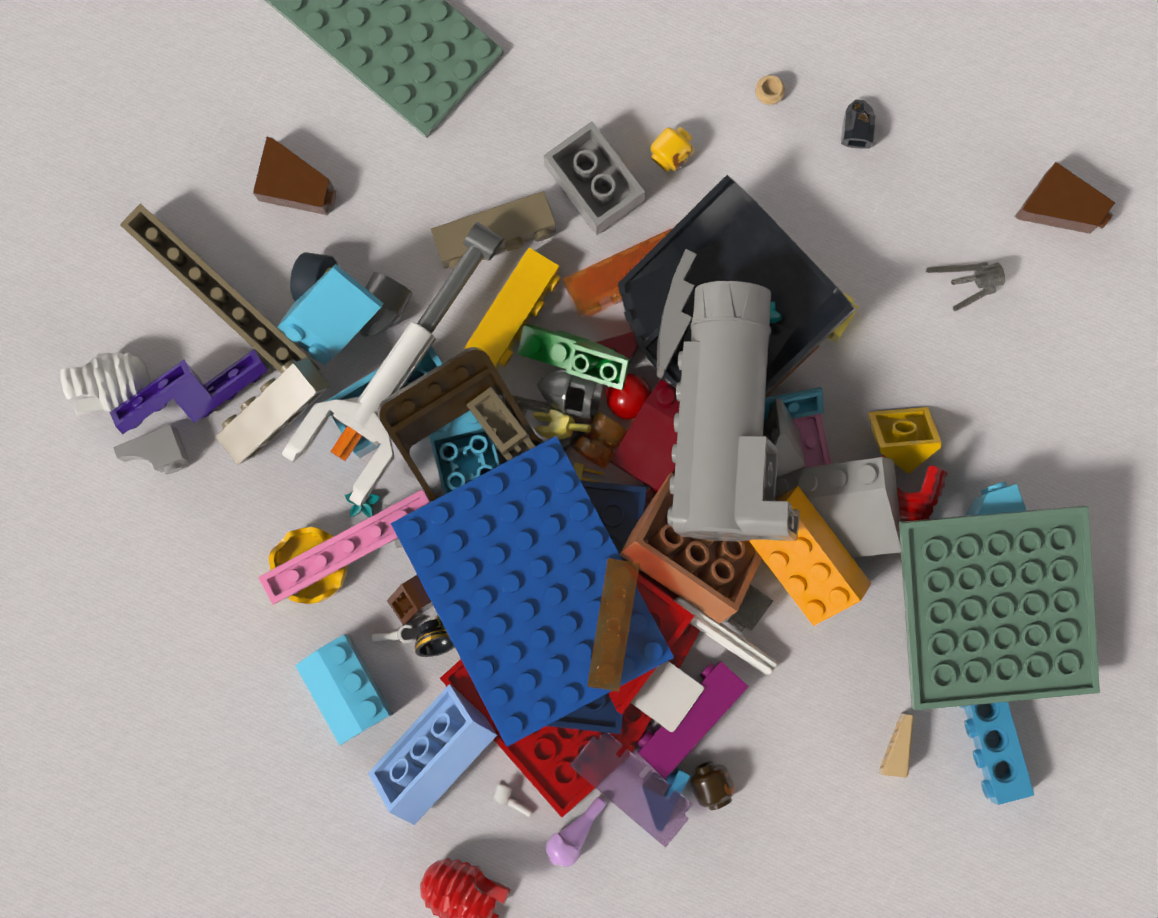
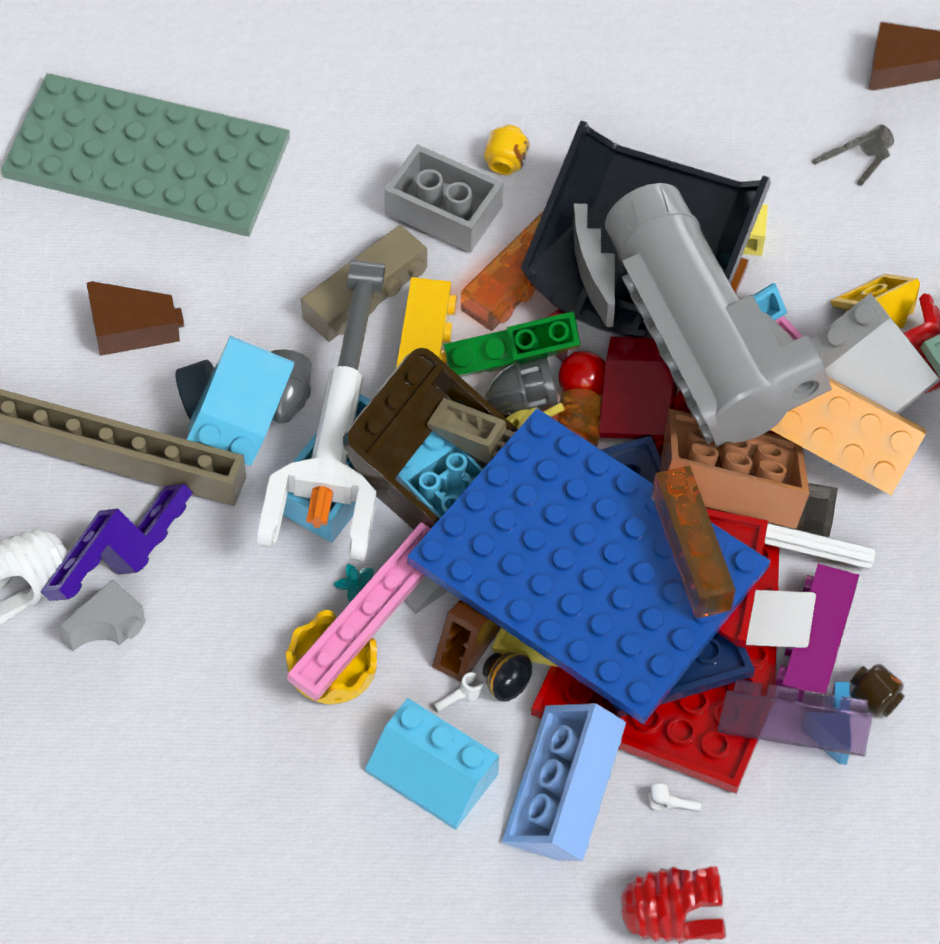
camera: 30 degrees left, 25 degrees down
brick [215,358,331,465] -> none
lavender piece [546,797,606,867] -> none
tan plate [755,75,785,105] -> none
black rock [841,99,875,149] -> none

